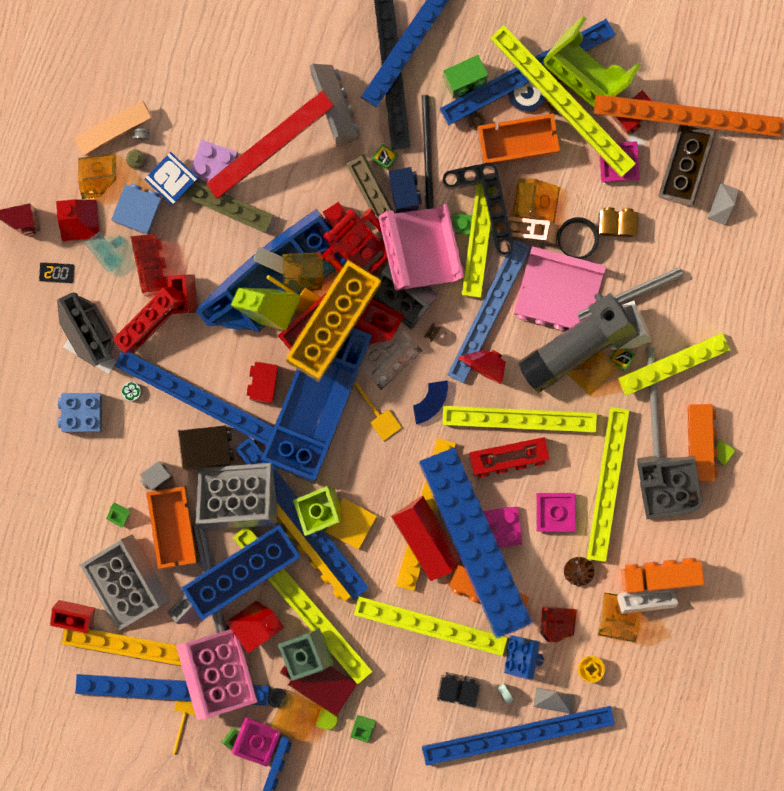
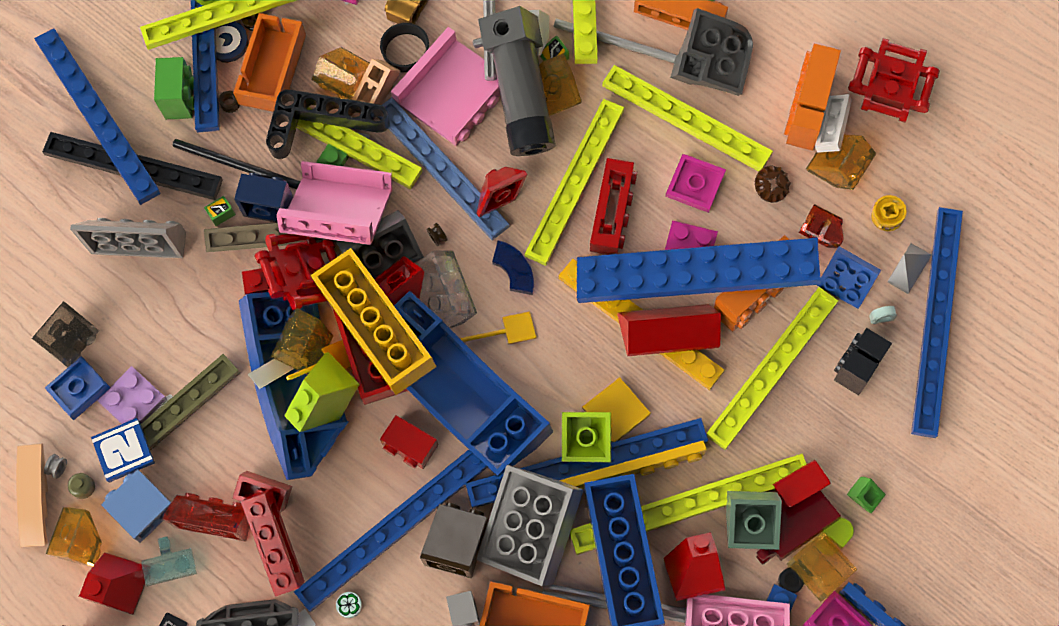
camera: 65 degrees left, 15 degrees down
red tile [206,90,335,199] -> none
none -> clear smoke slope [32,301,99,368]
none -> blue tile [45,356,111,420]
none -> red slope [772,460,831,508]
none -> red brick [848,38,940,123]

